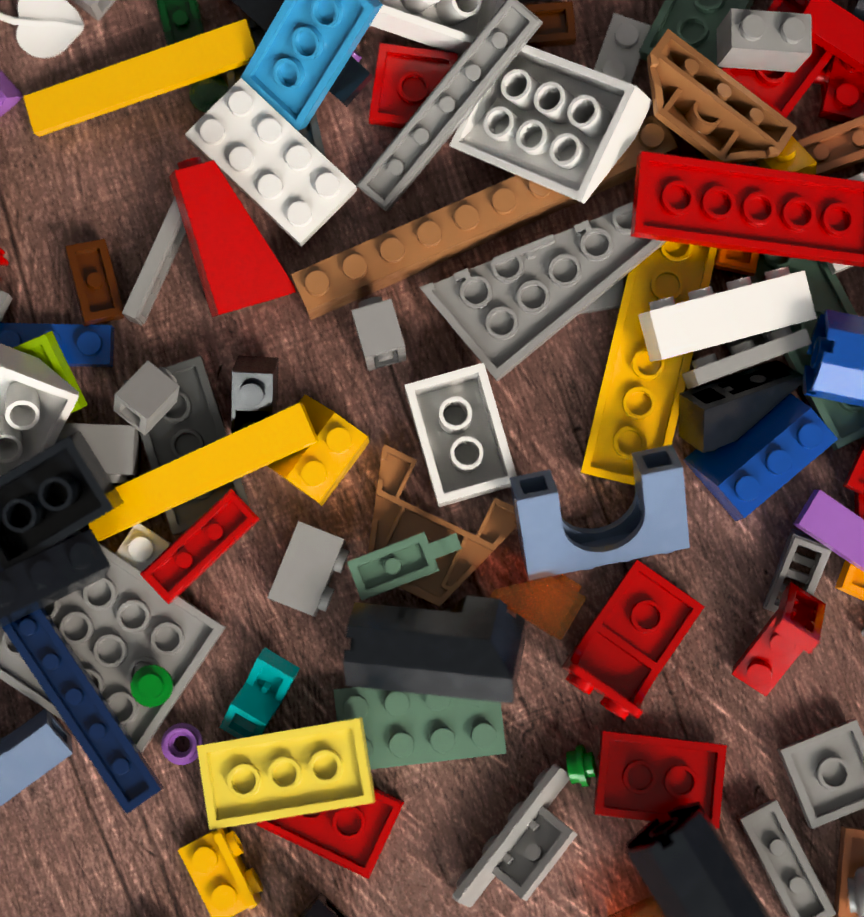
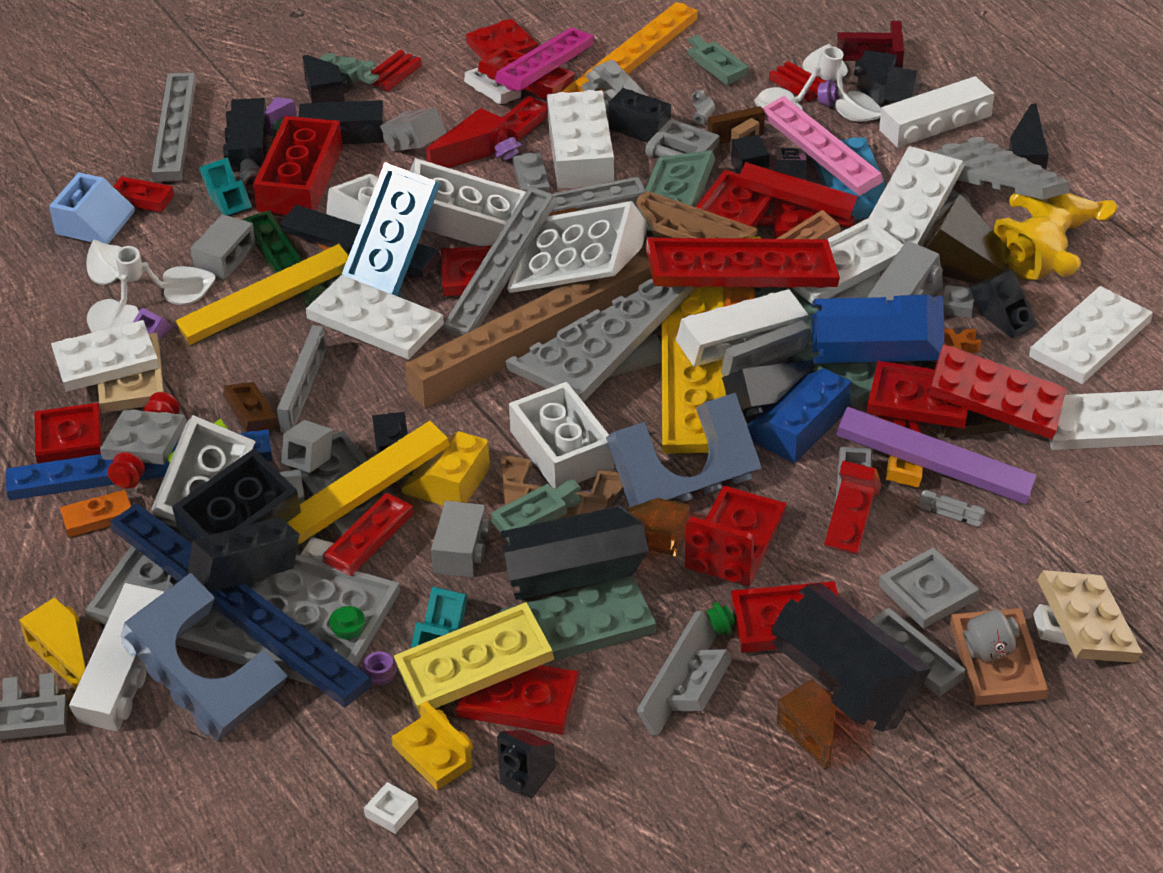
camera: 10 degrees left, 40 degrees down
red slope [169,157,296,317] -> none
light grey brick [351,296,406,371] -> none
light grey brick [716,8,812,72] -> none

